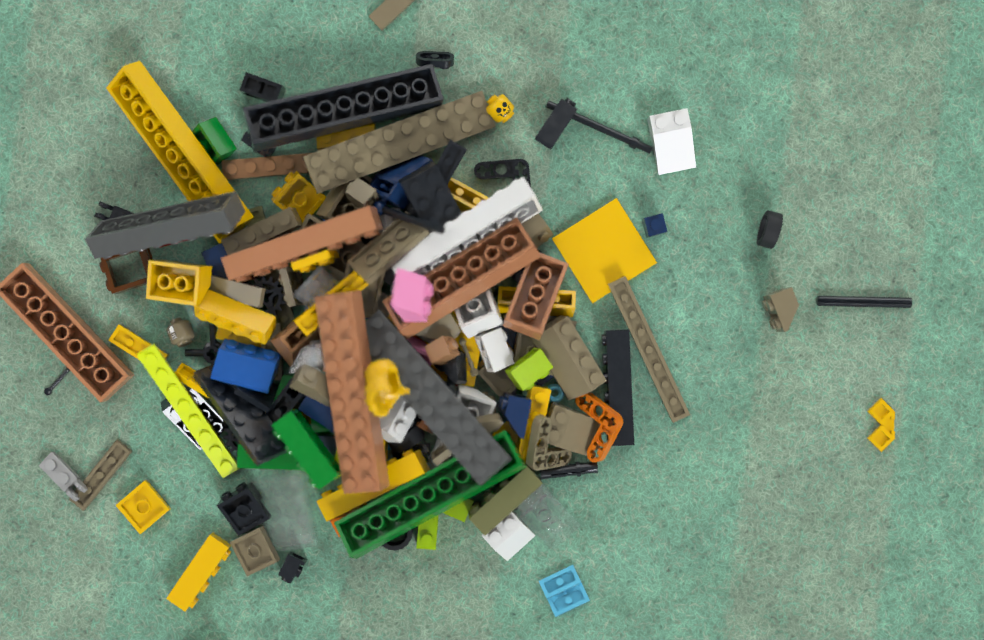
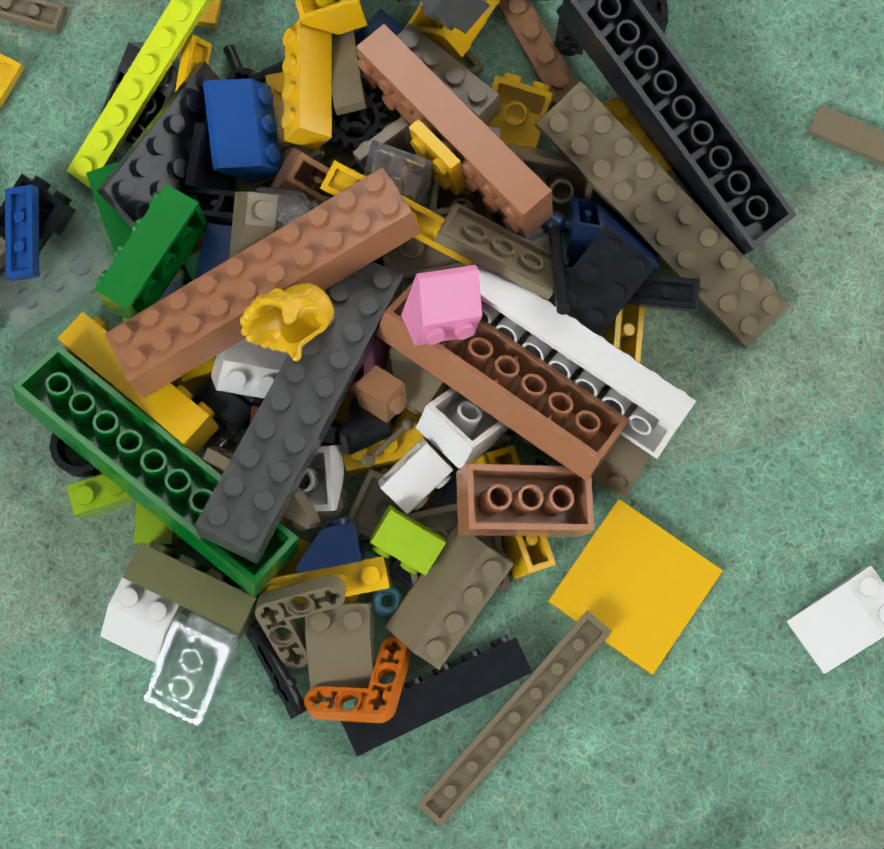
camera: 70 degrees right, 10 degrees down
dark tan head [166,318,195,348] -> none
dark tan slope [346,177,379,209] -> none
black plate [416,51,454,69] -> none
black beam [474,159,531,188] -> none
yellow head [486,94,514,123] -> none
black slope [535,98,578,150] -> none
medium azure slope [539,565,590,617] -> none
black bar [546,100,653,154] -> none
dark blue brick [642,213,668,238] -> none
black tyre [757,210,783,249] -> none
none -> blue plate [5,184,40,281]

